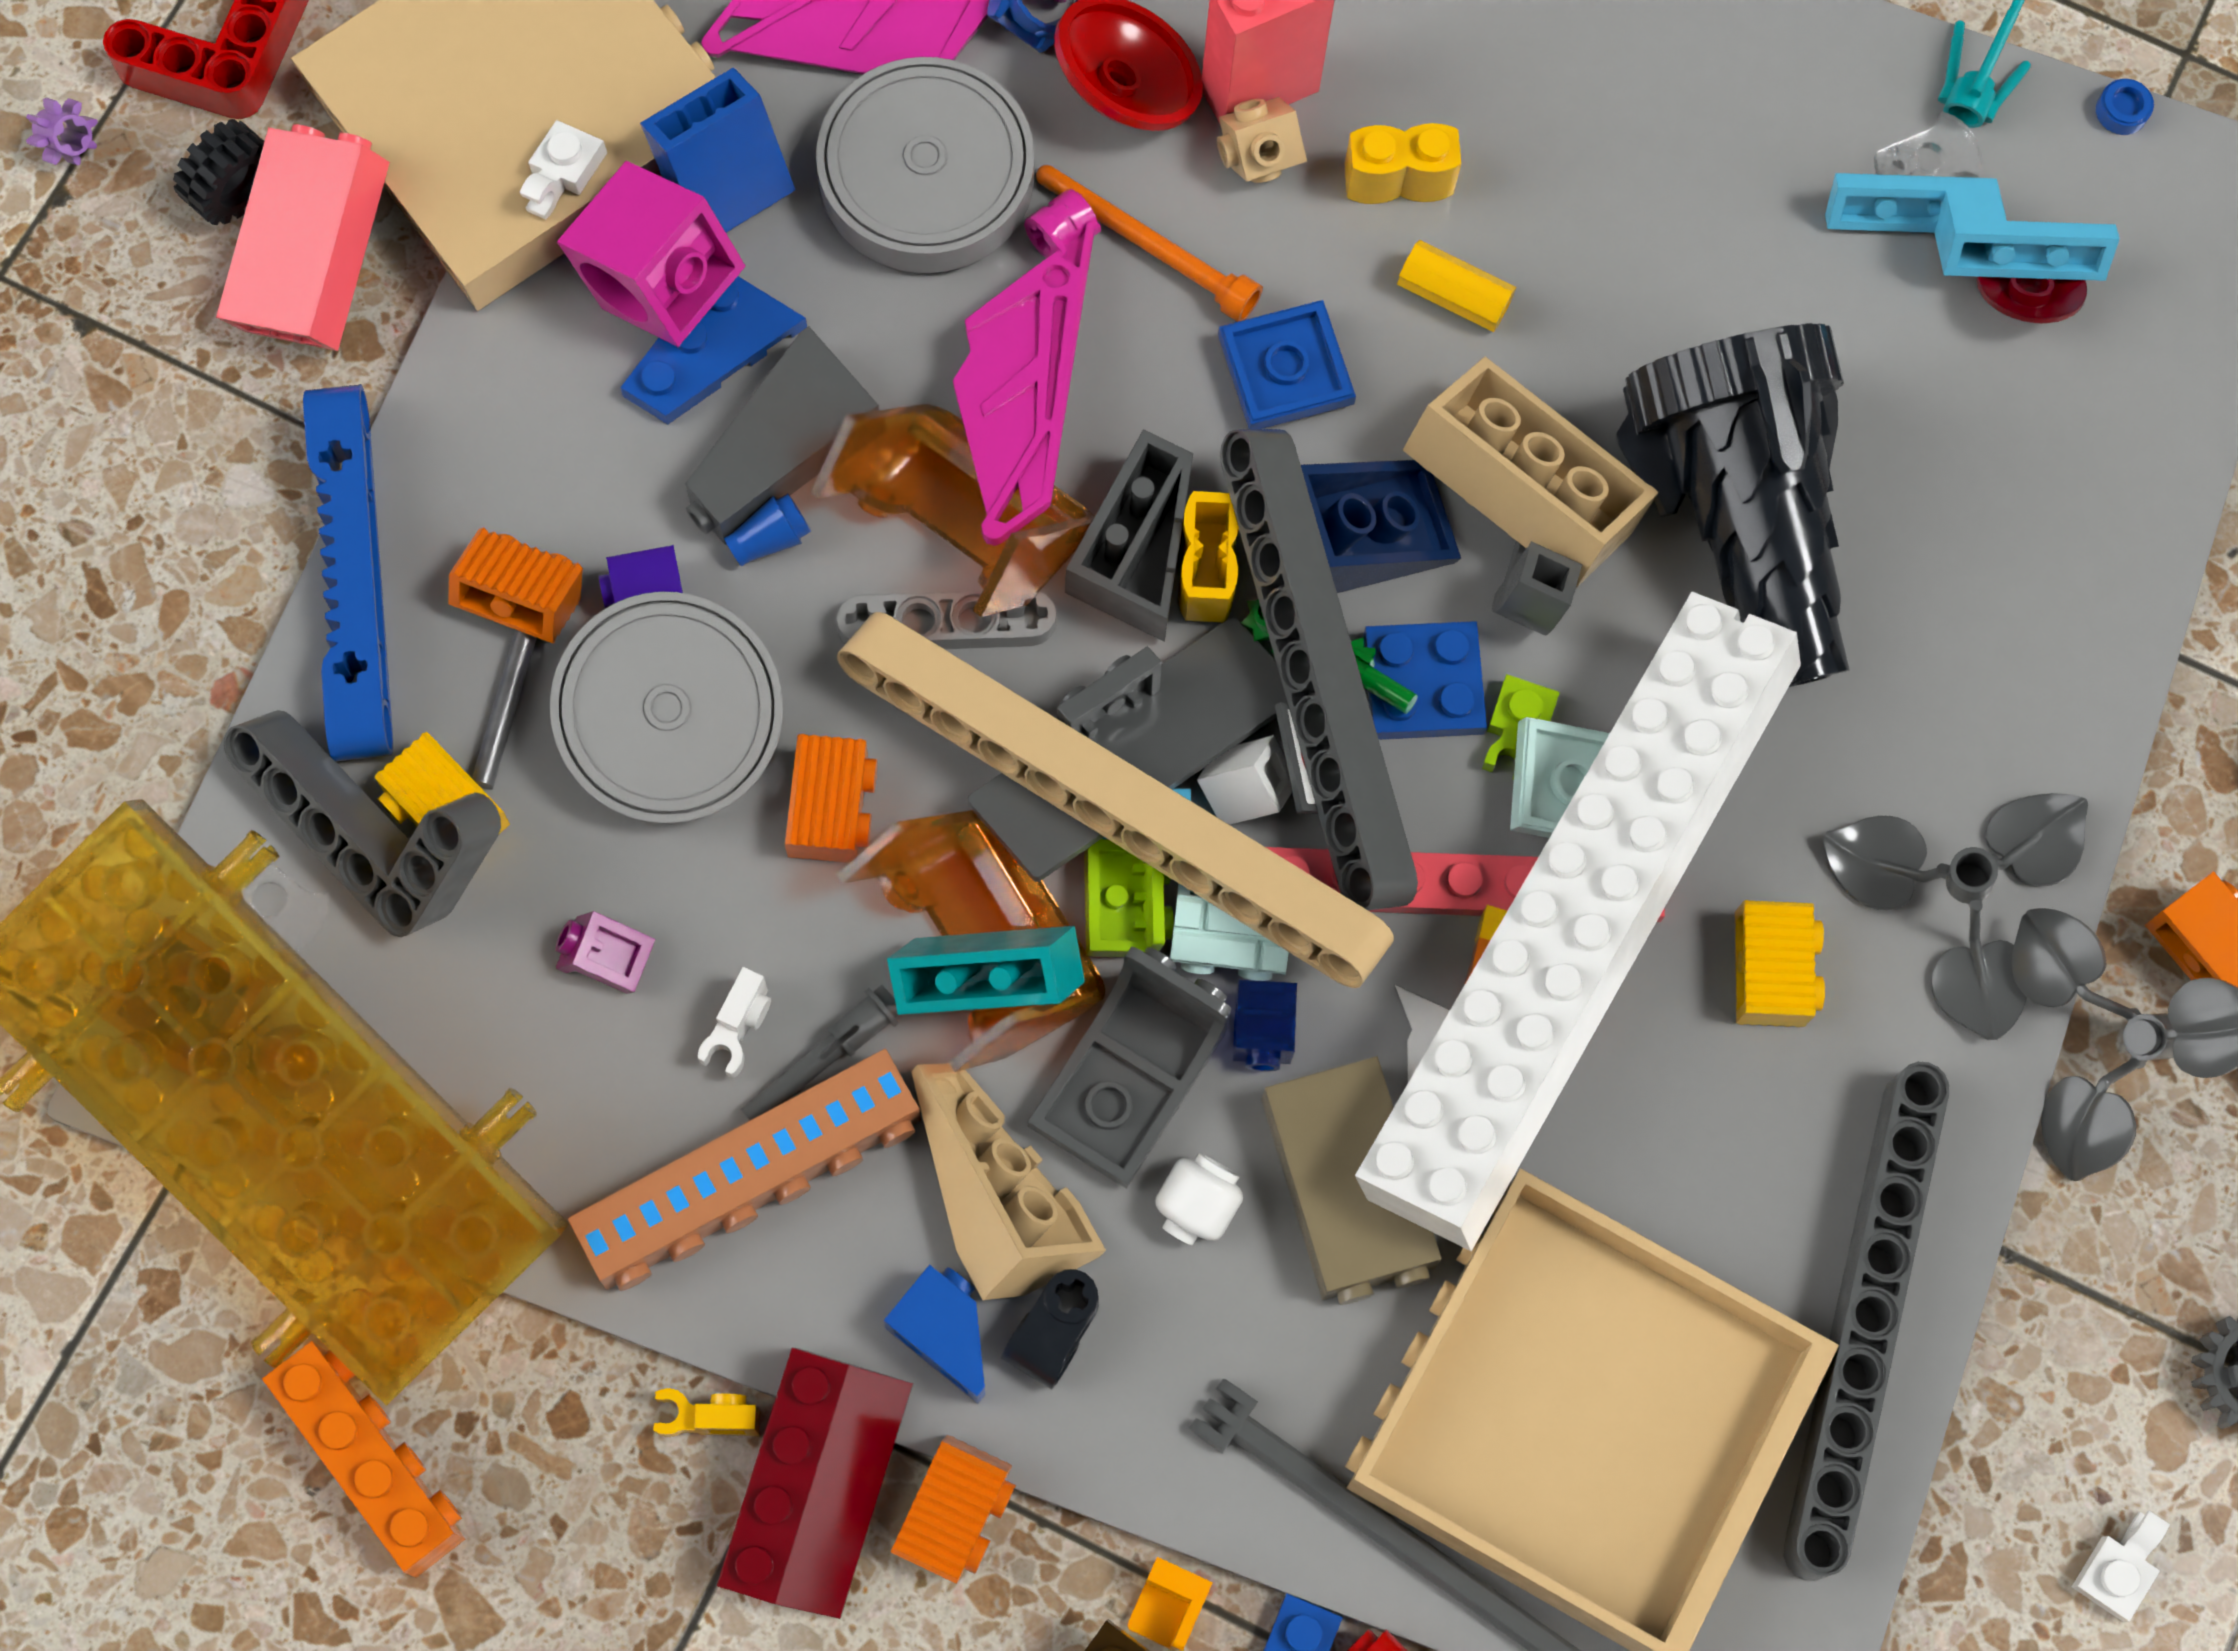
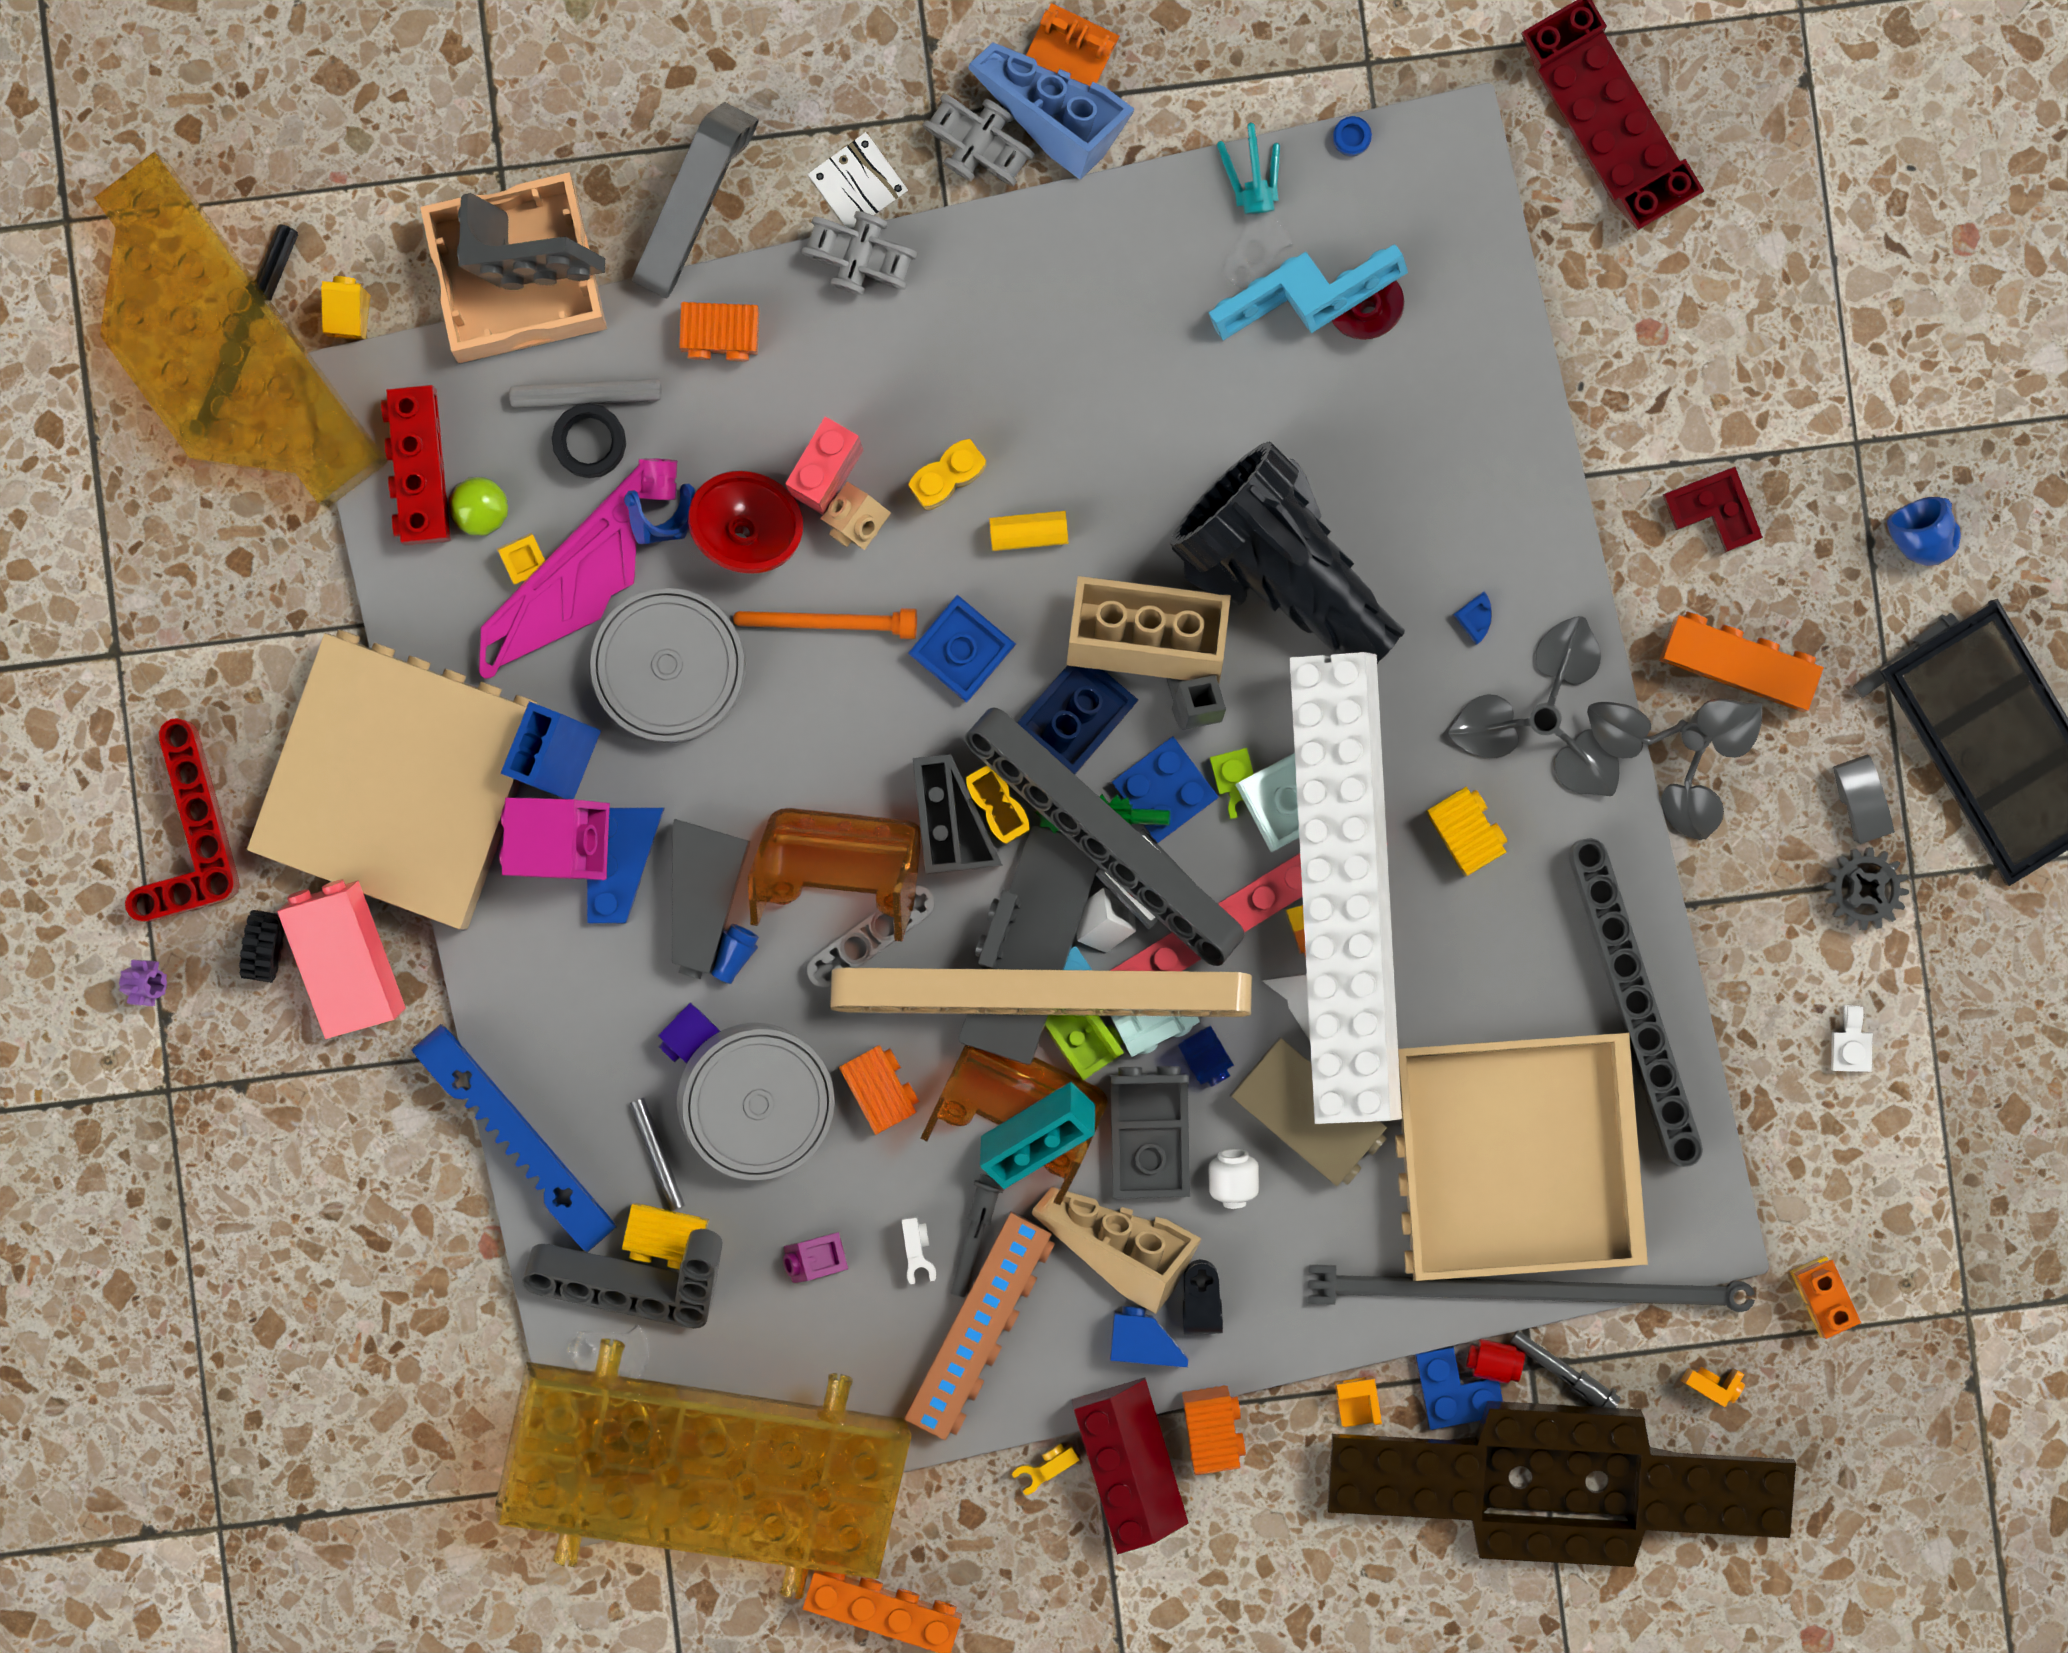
camera: 30 degrees left, 15 degrees up
orange brick [448,527,583,643] -> none
white plate [520,120,607,220] -> none
dark pink wing [953,189,1101,546] -> none
none -> blue tile [1453,591,1492,645]

